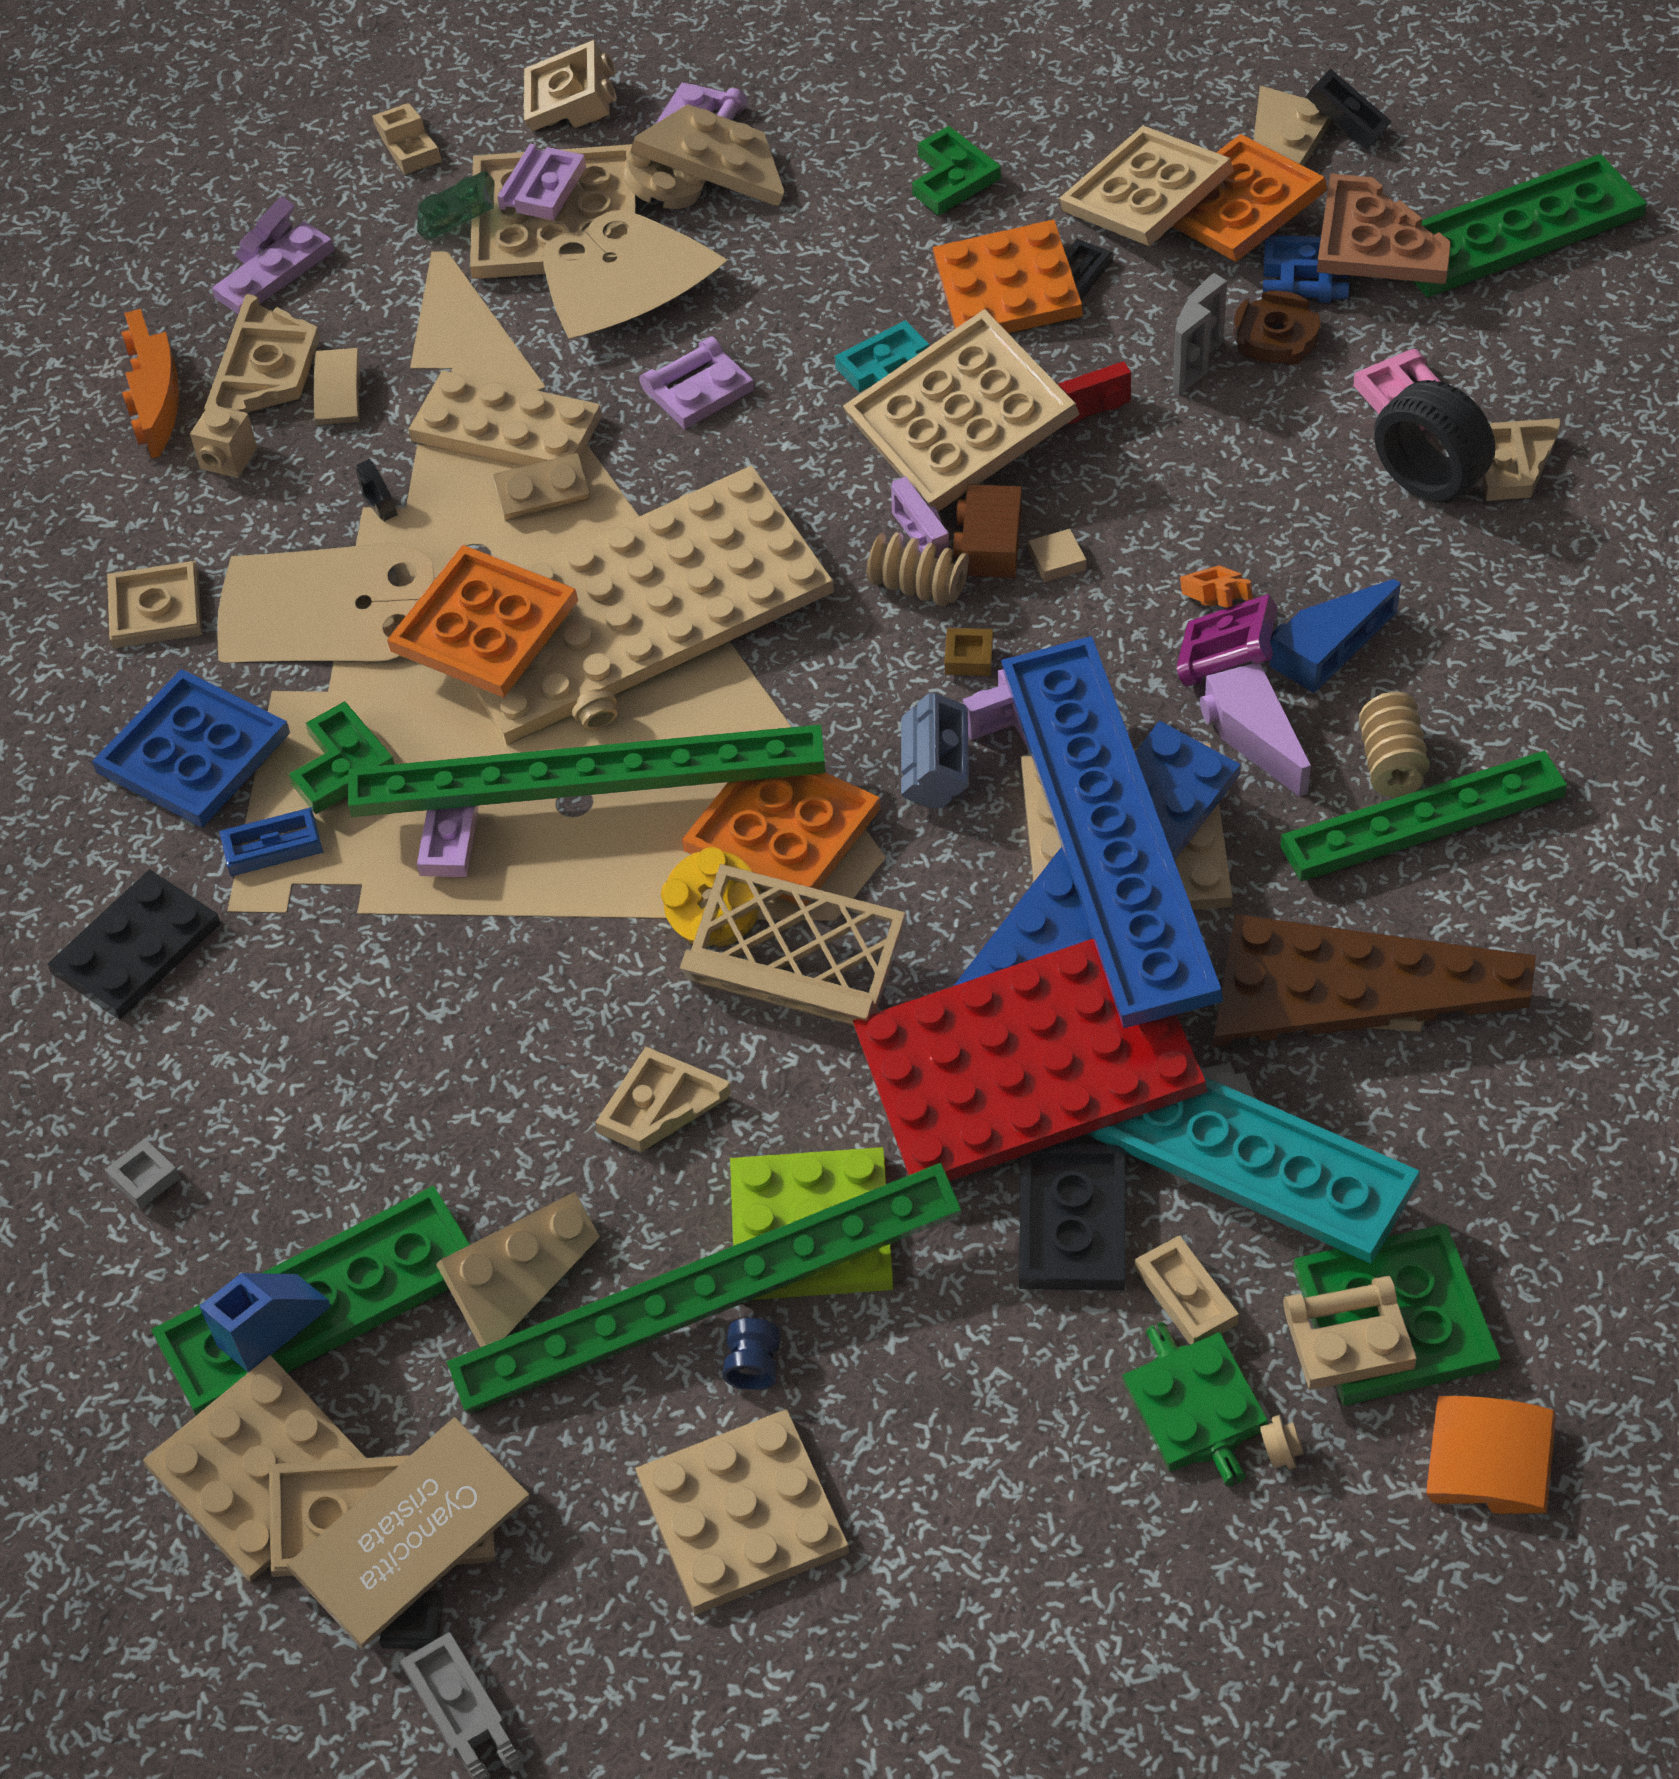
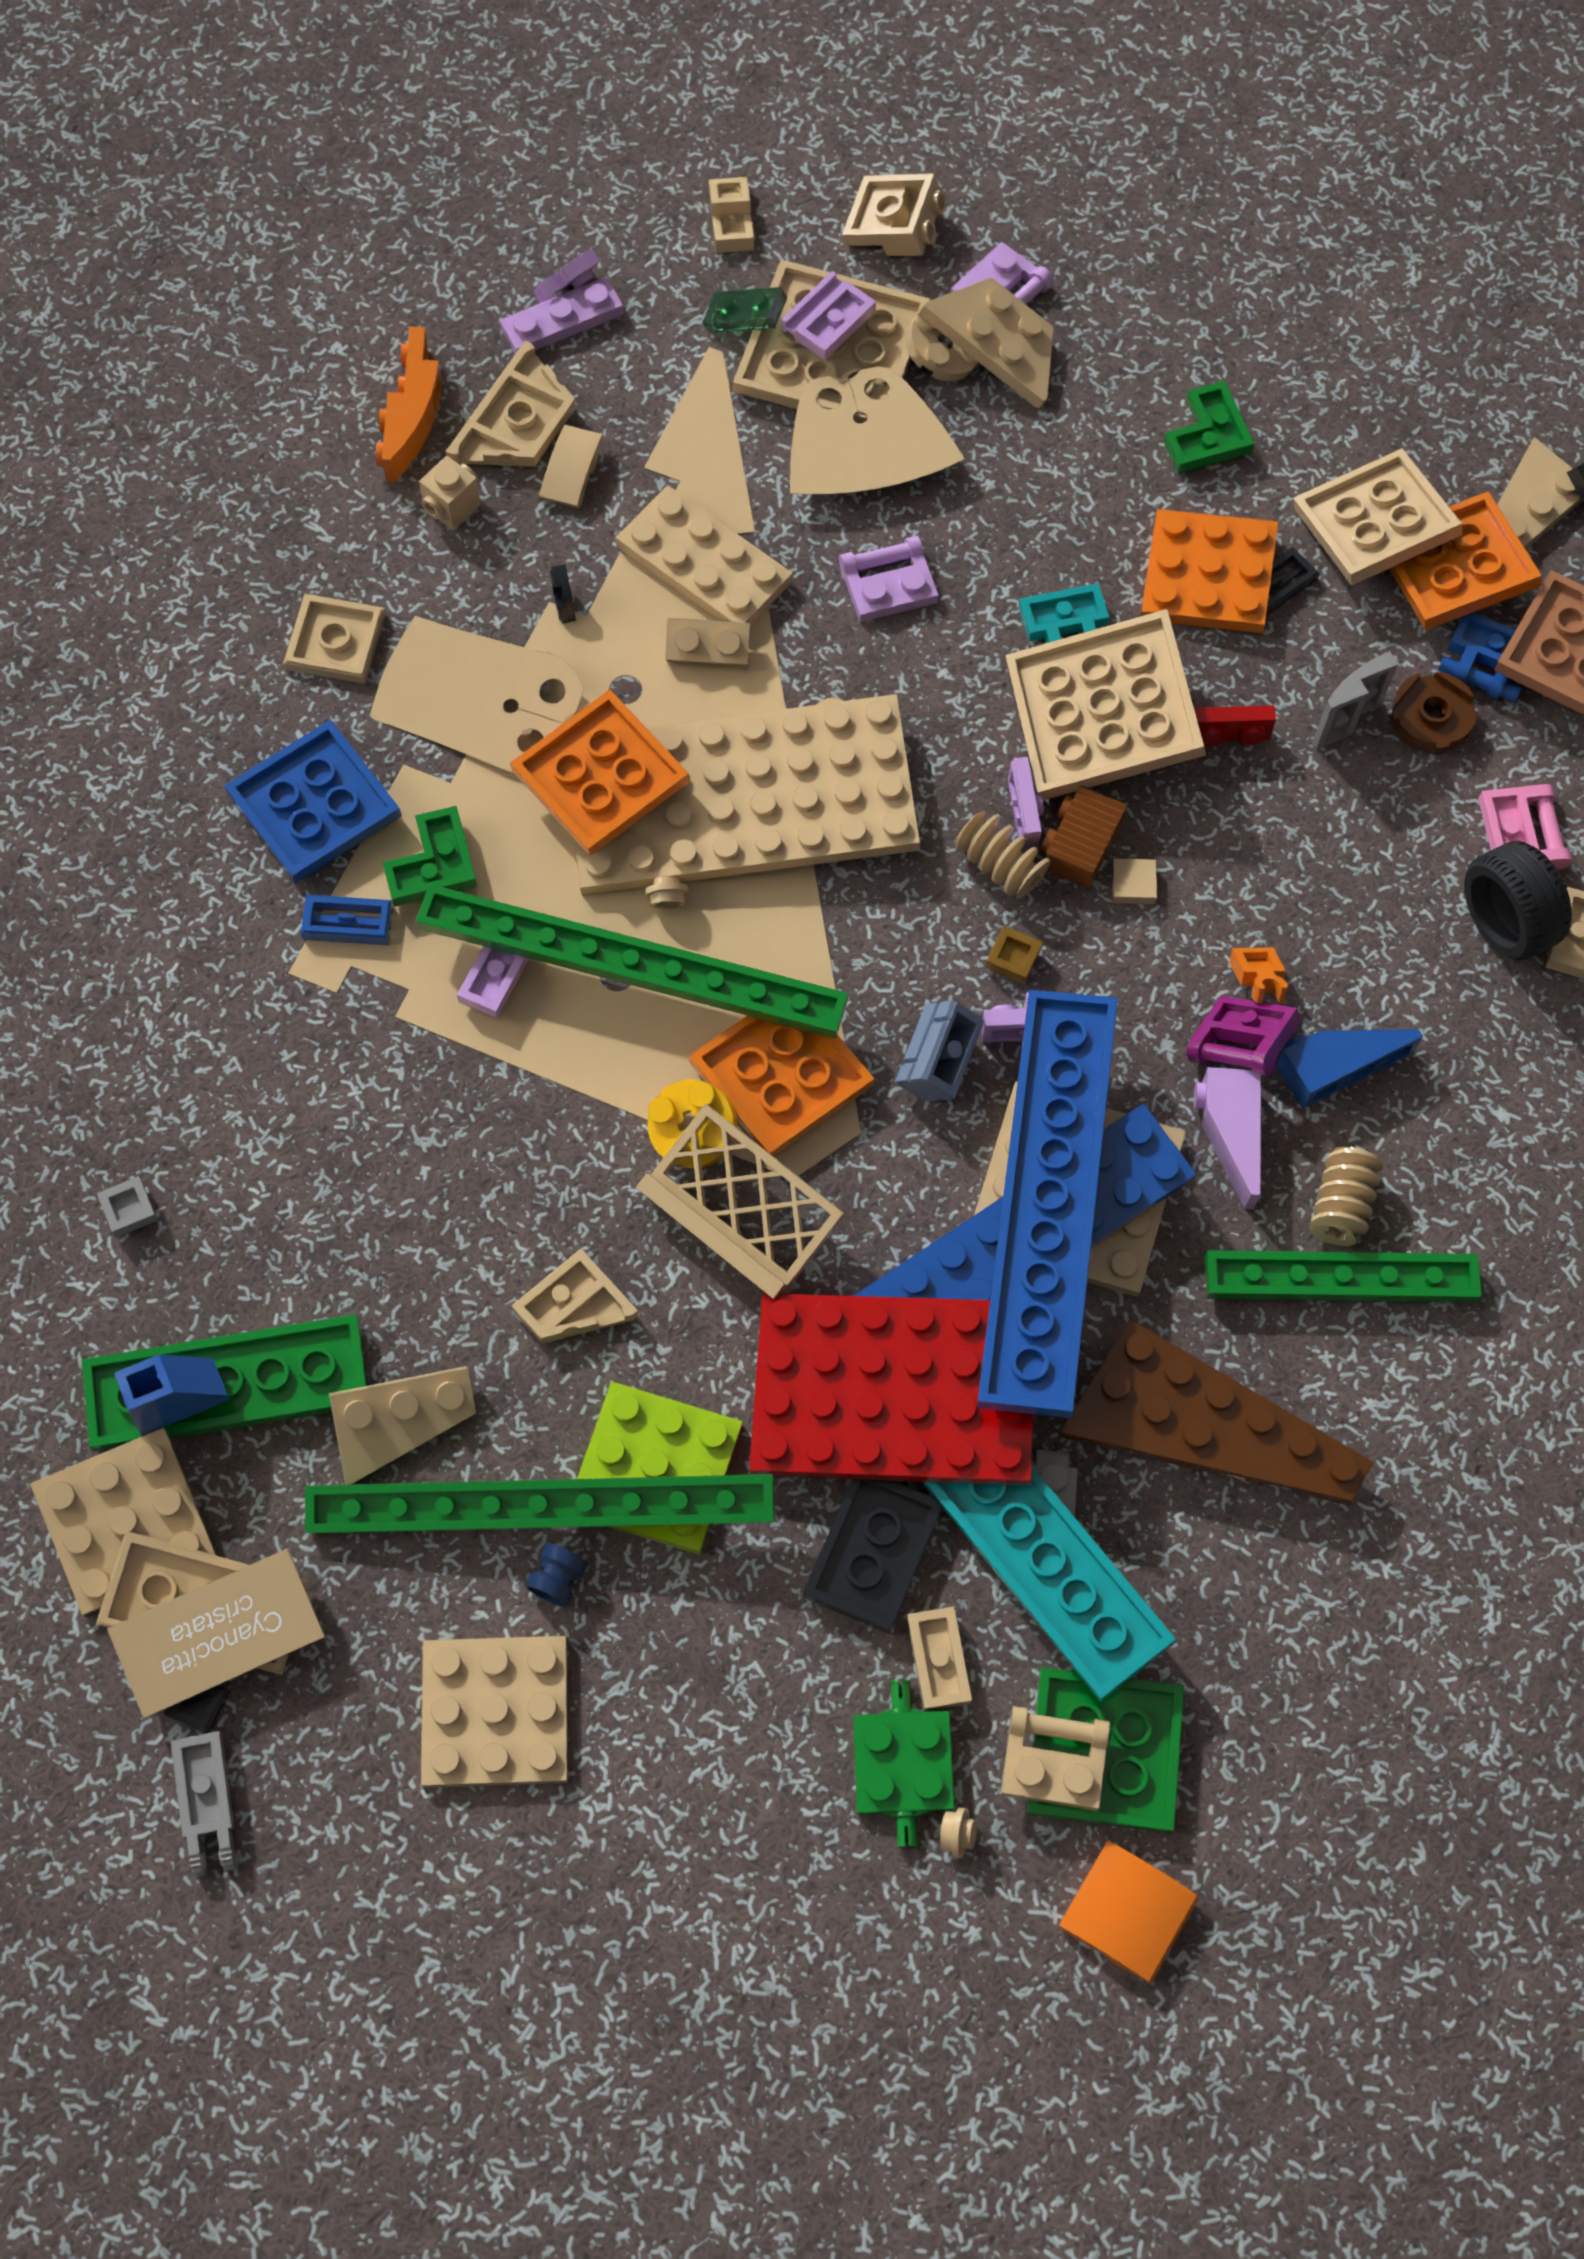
camera: 15 degrees right, 15 degrees up
black plate [47,869,221,1020] -> none

